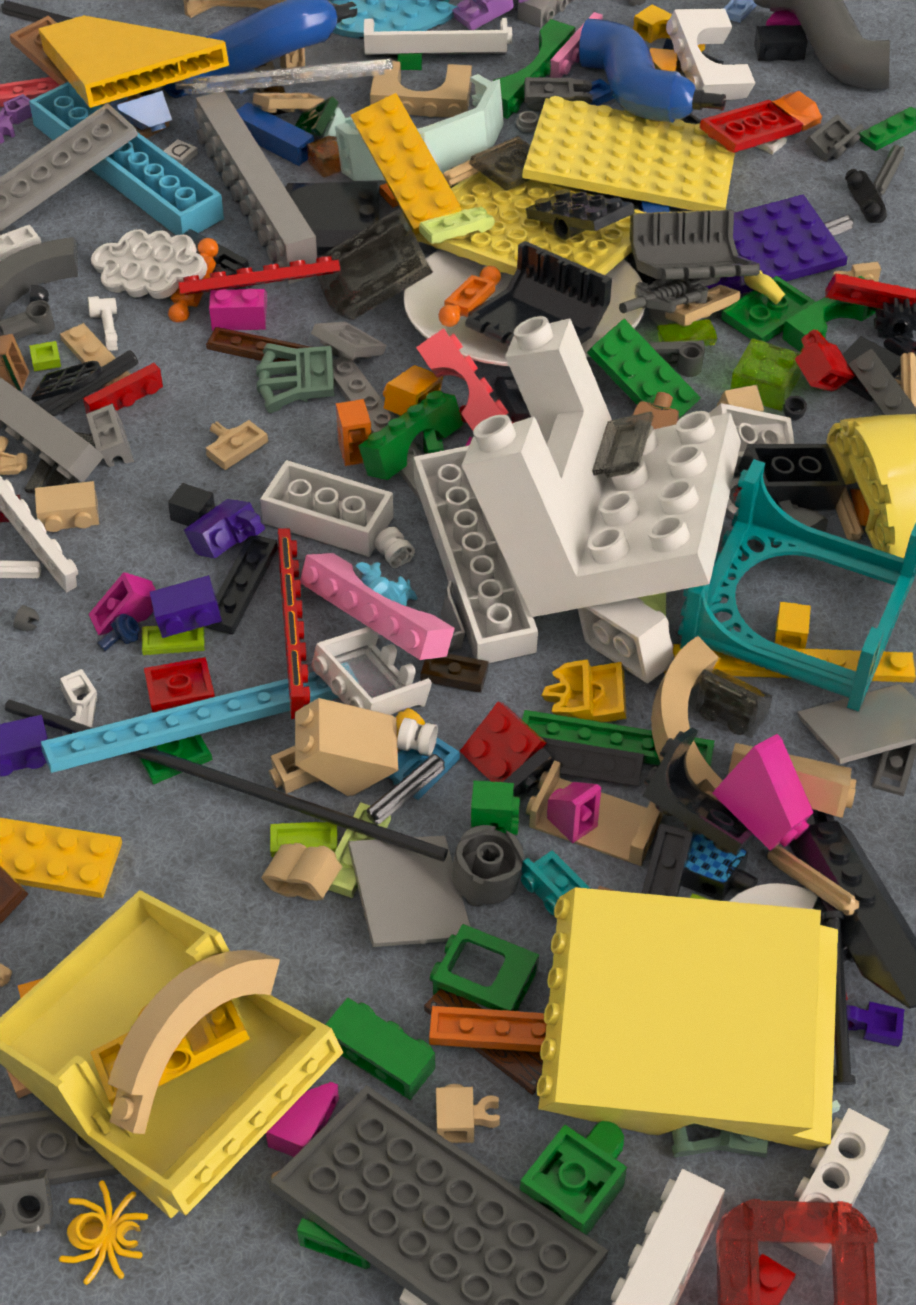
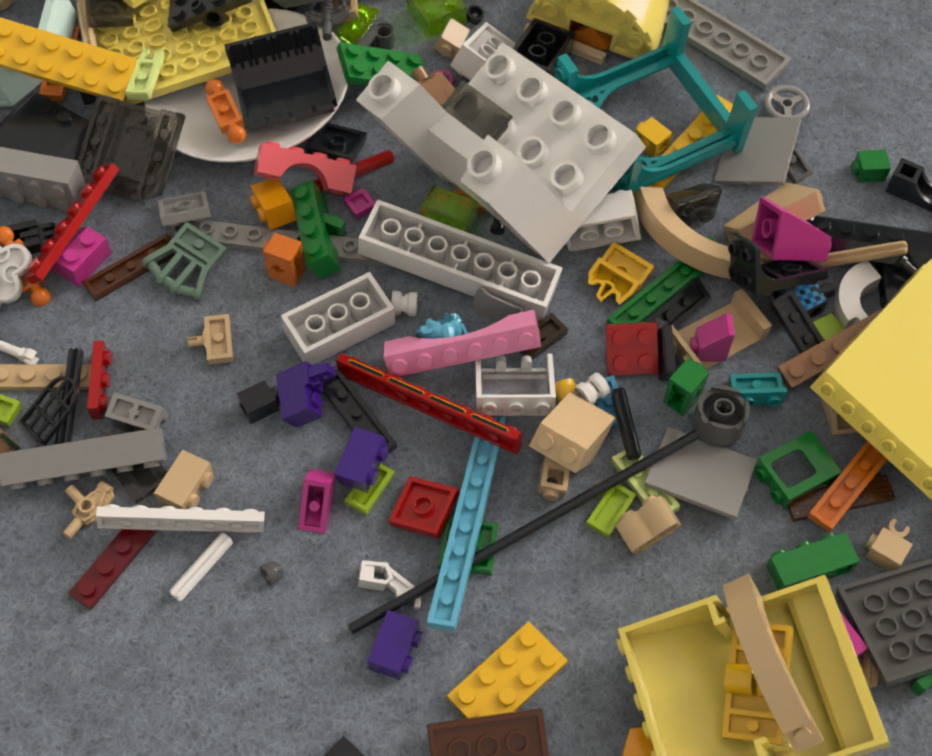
camera: 55 degrees left, 10 degrees up
dark blue plate [97,614,140,651] -> none

